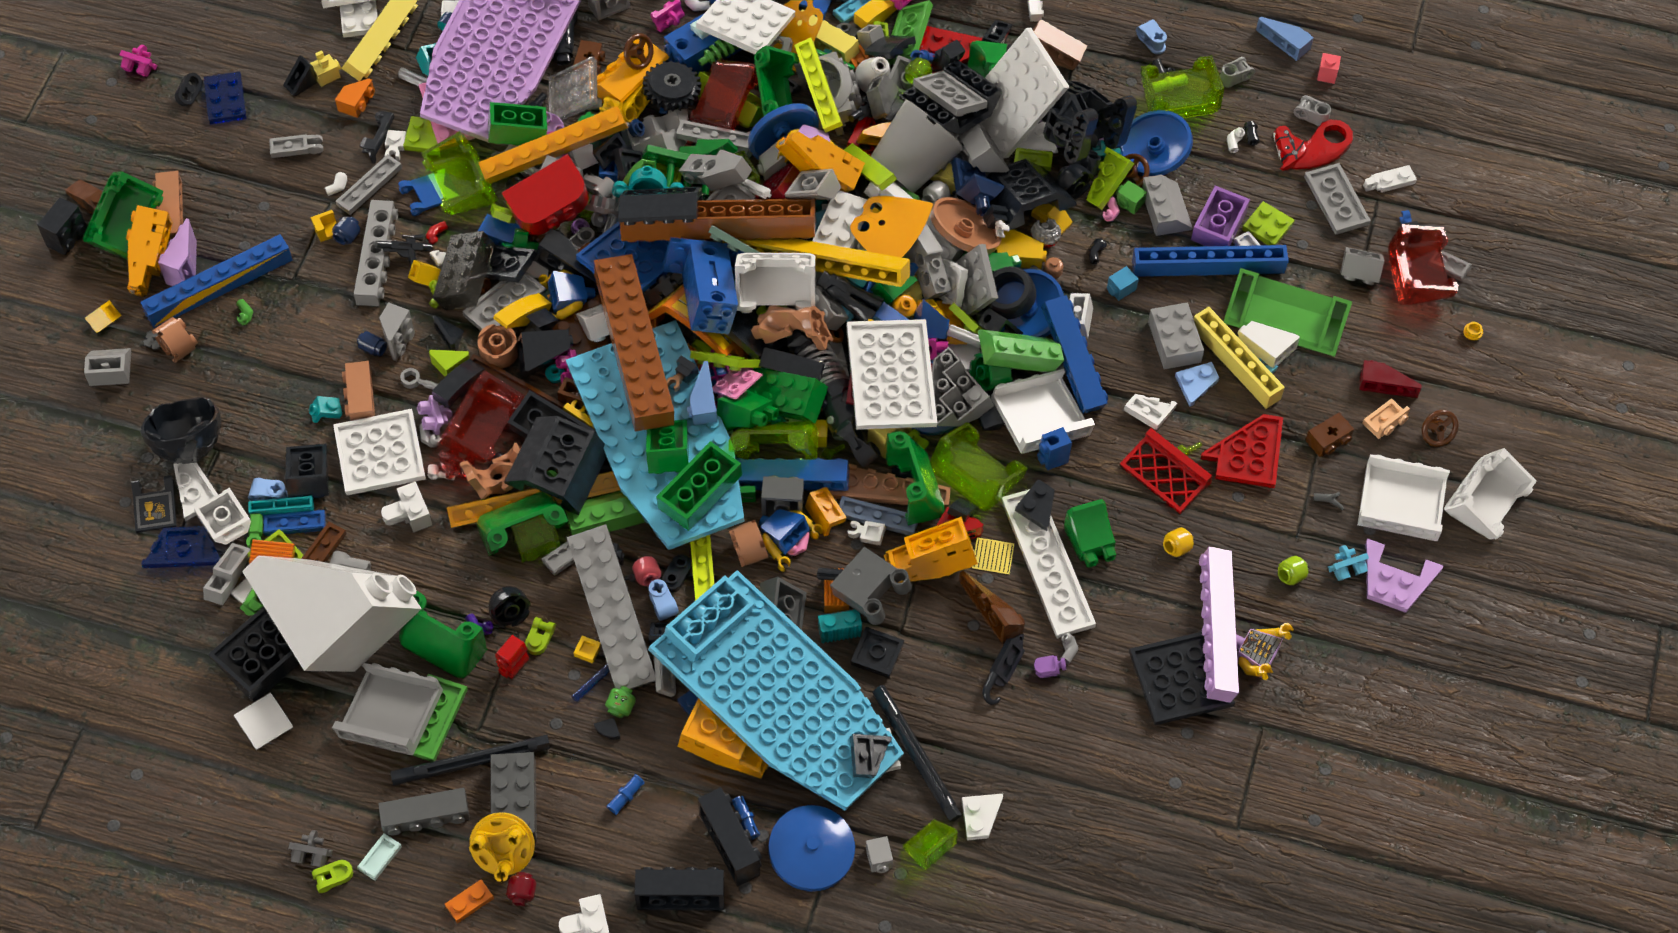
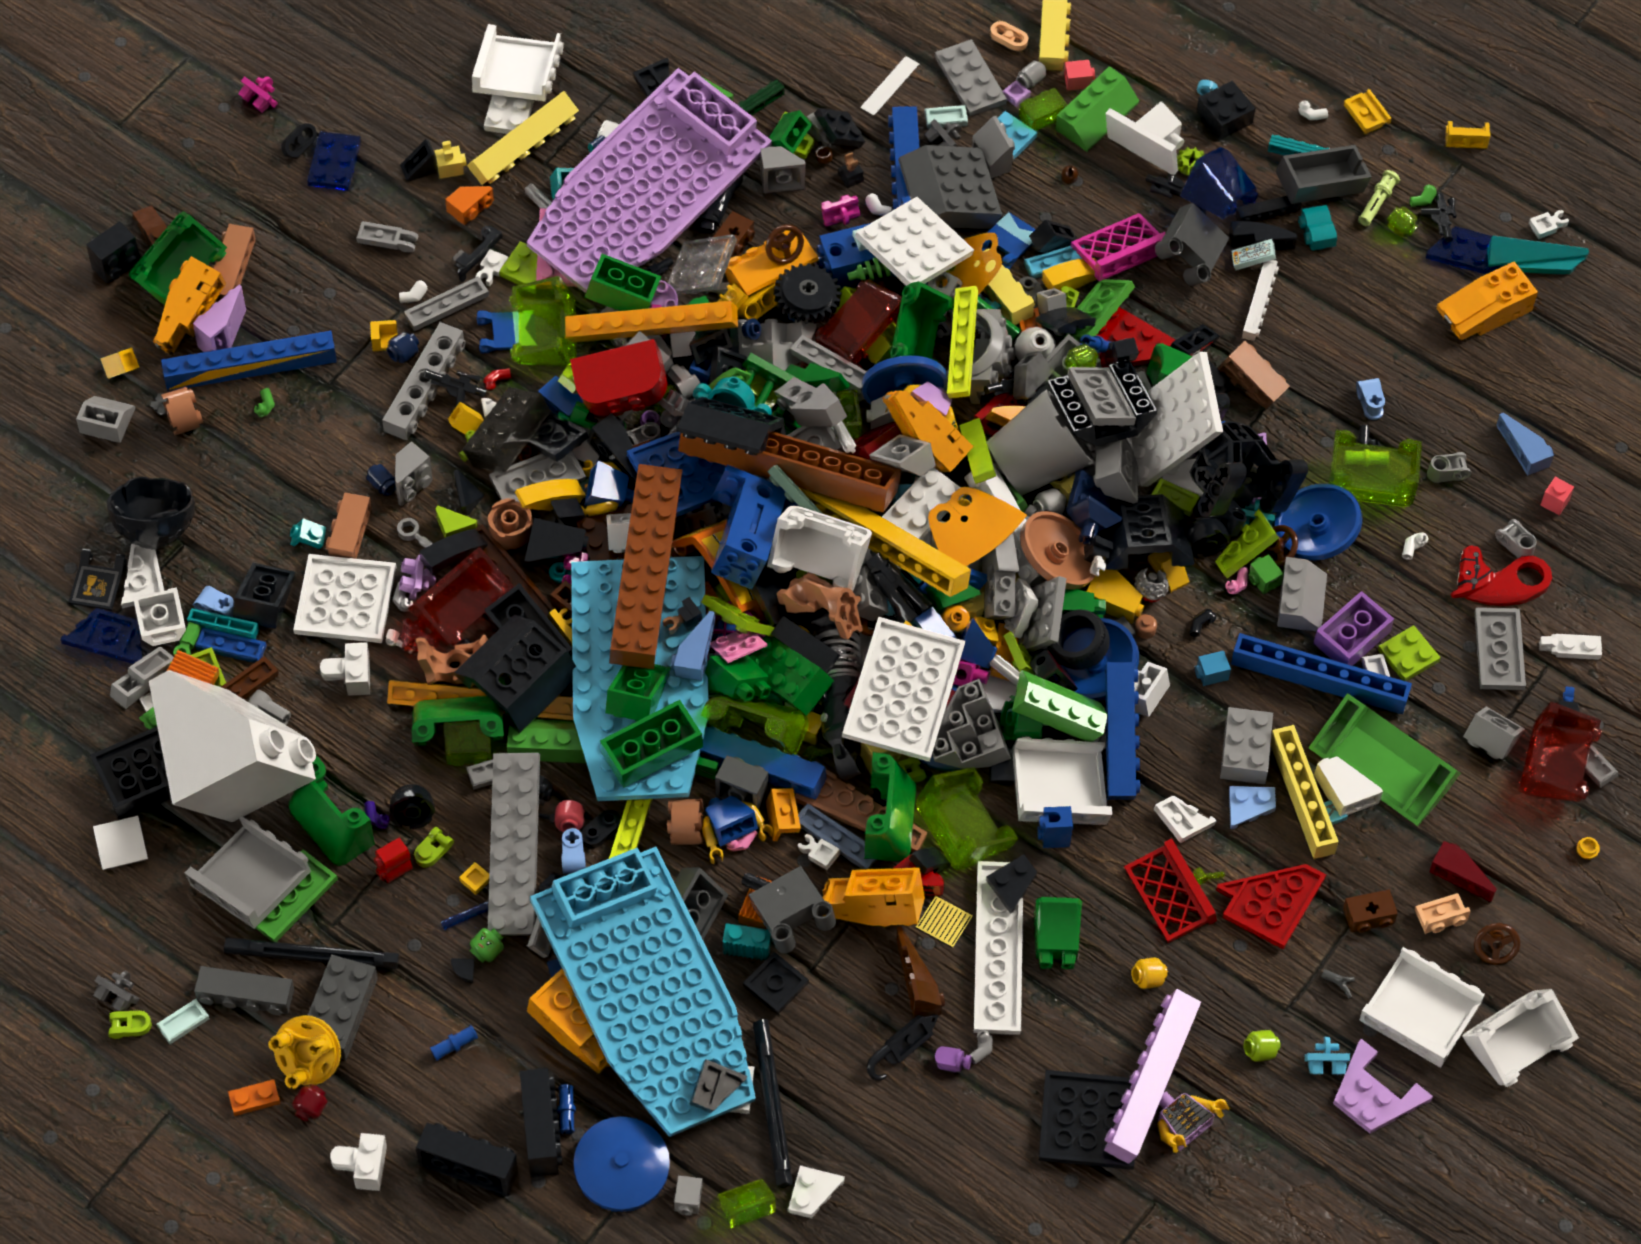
camera: 20 degrees right, 0 degrees up
black pin [1243,121,1260,146] -> none

